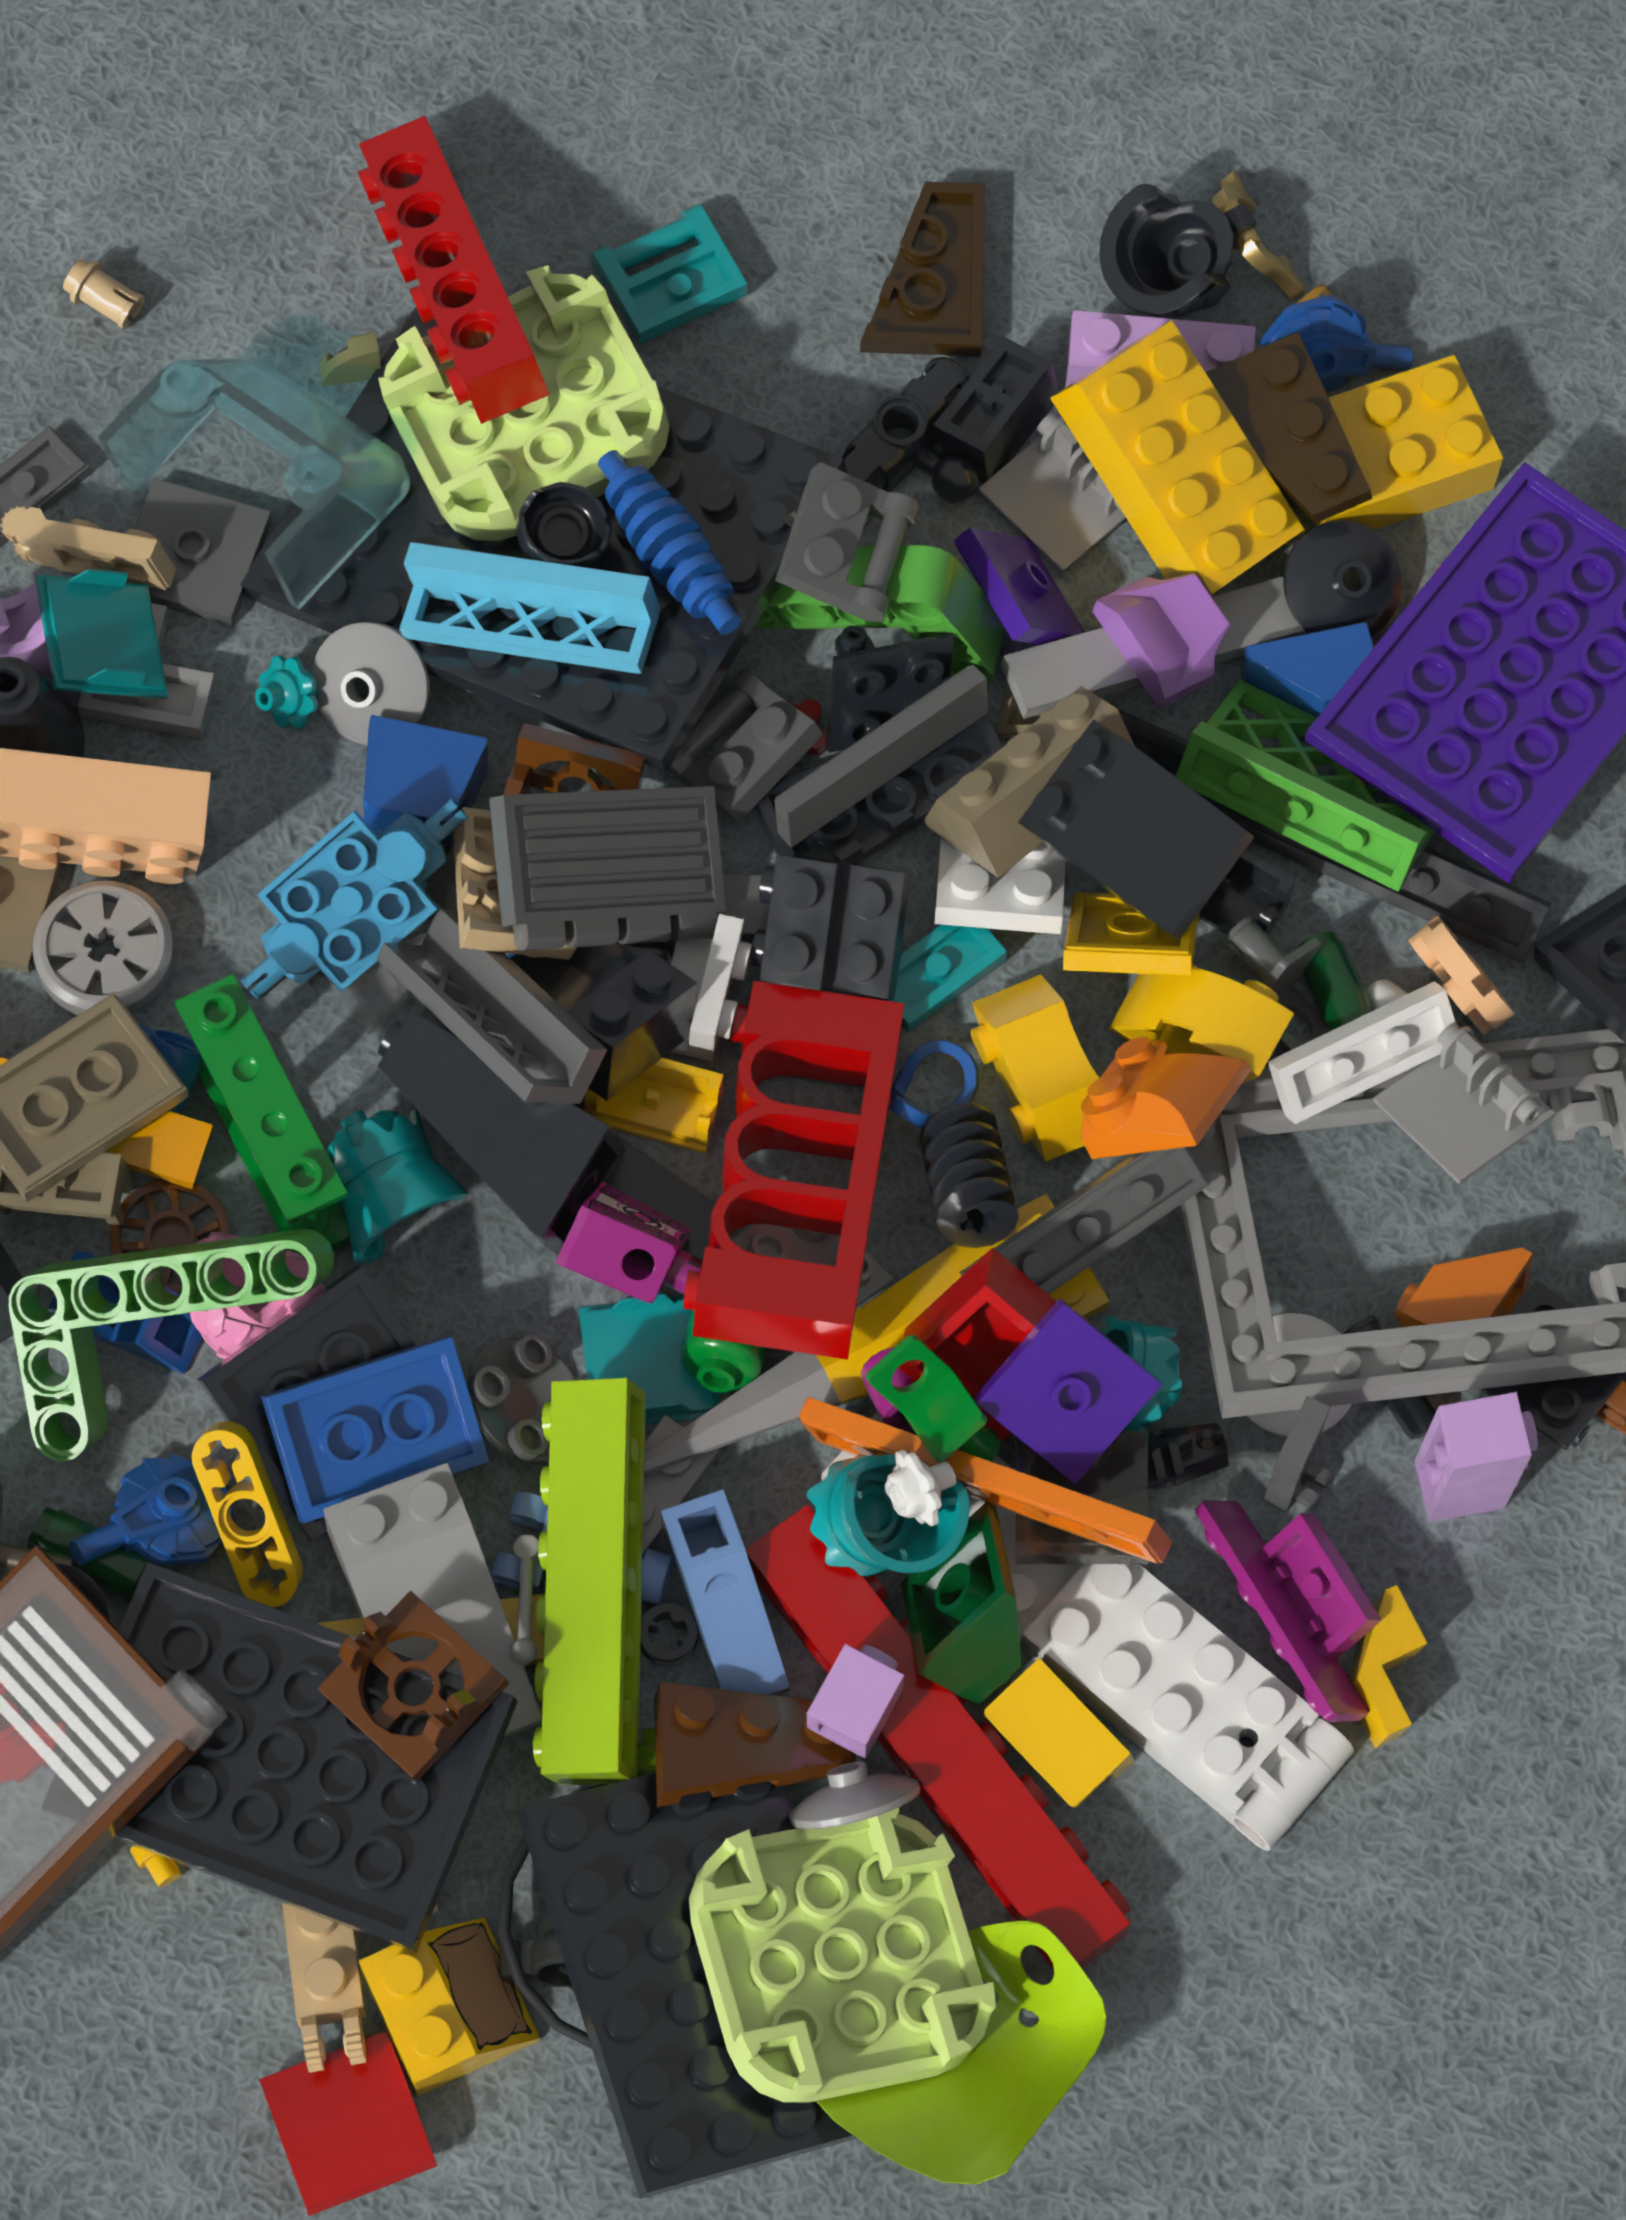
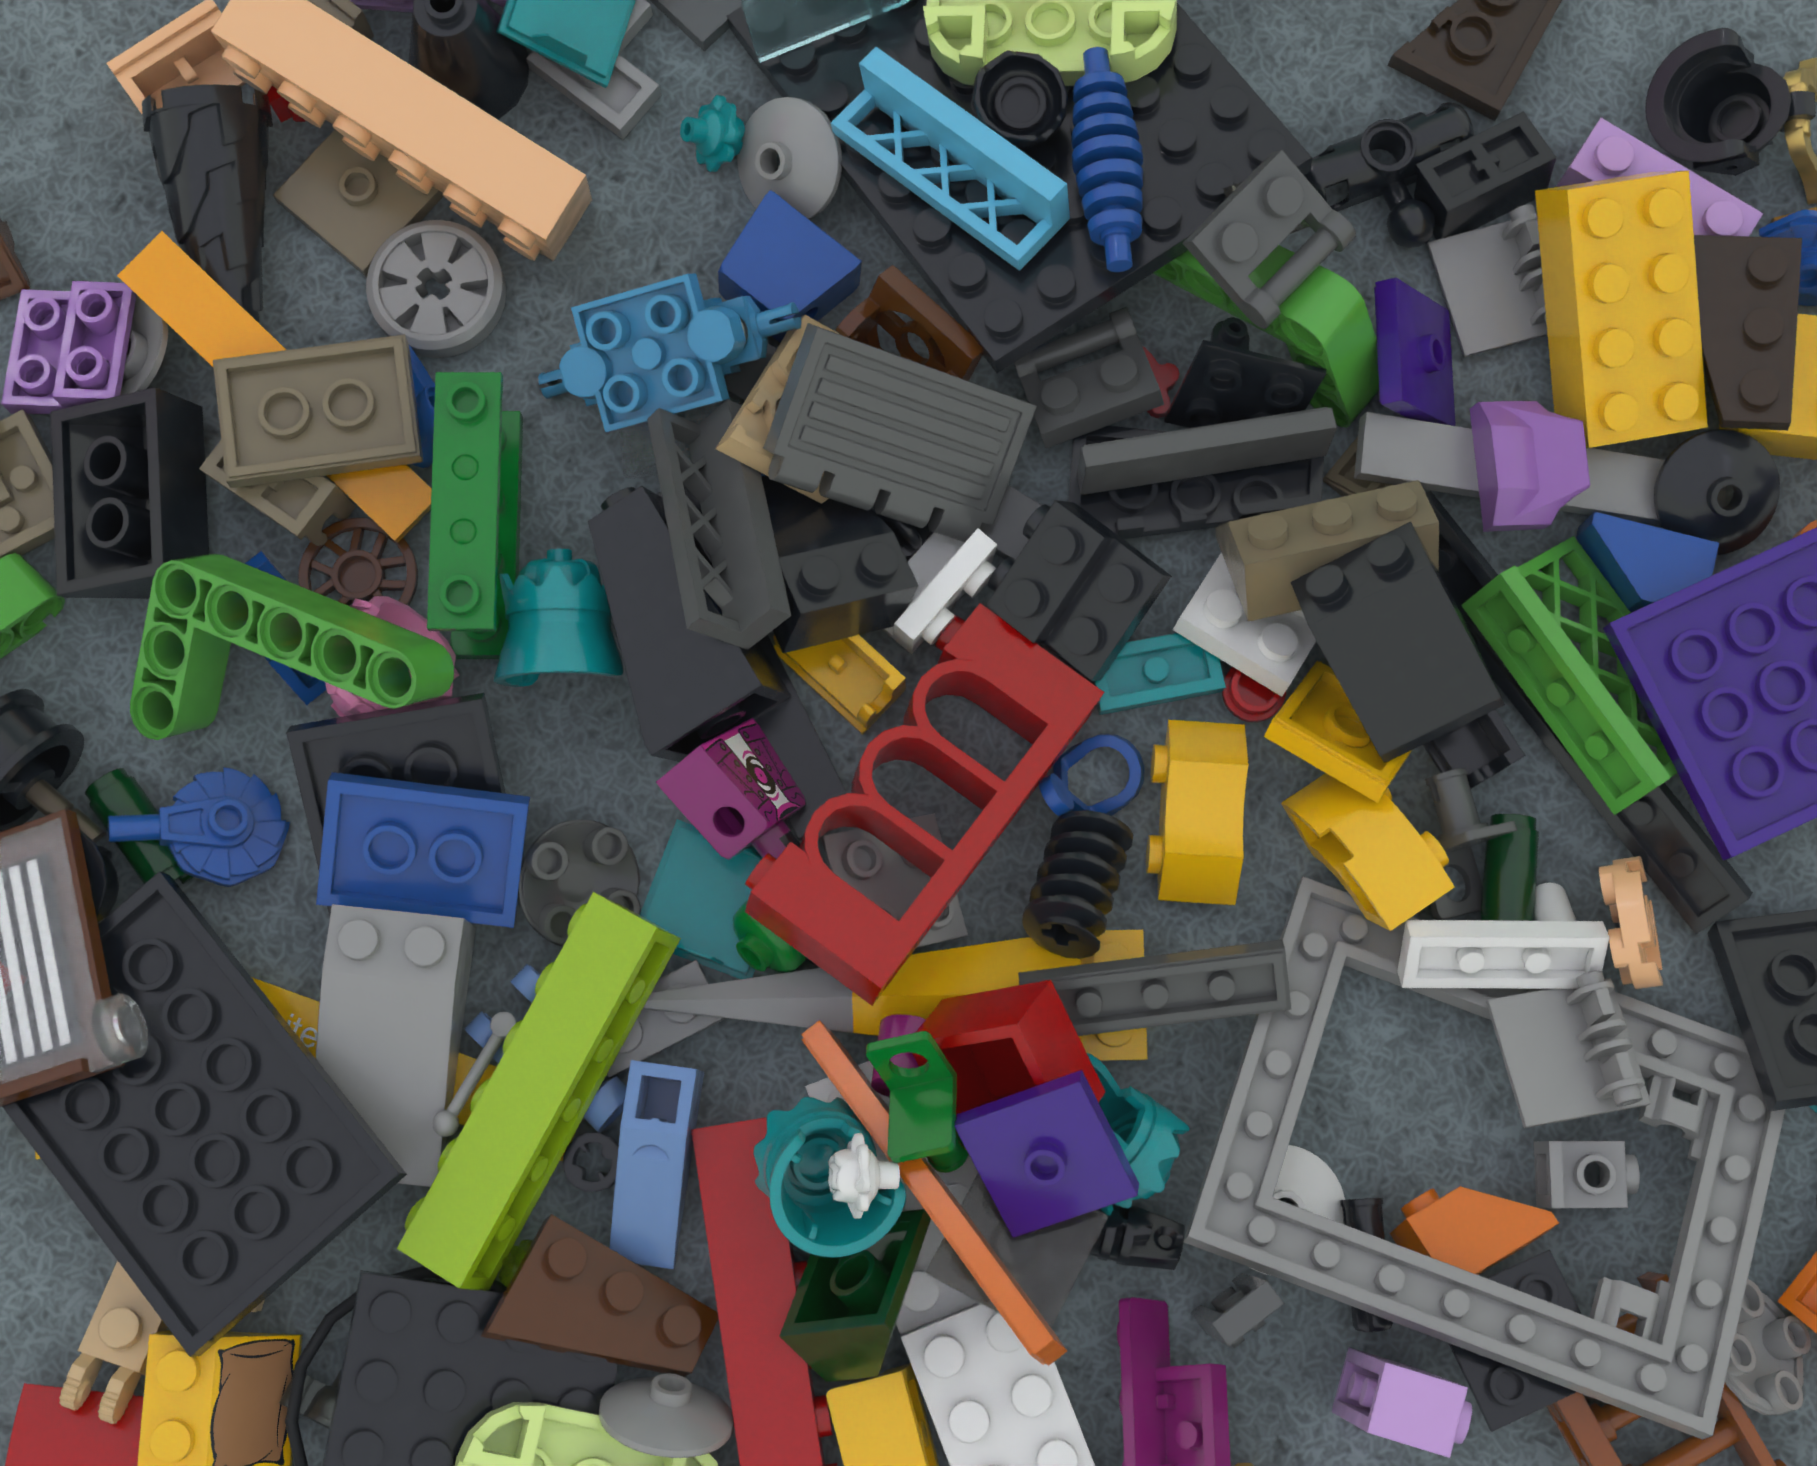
camera: 30 degrees right, 10 degrees up
yellow beam [192,1421,303,1608] -> none
reddish brown piece [317,1590,510,1782] -> none
lavender brick [807,1644,904,1759] -> none
orange slope [1081,1037,1251,1159] -> none
none -> red plate [1222,667,1286,722]
none -> light grey brick [1533,1141,1640,1208]

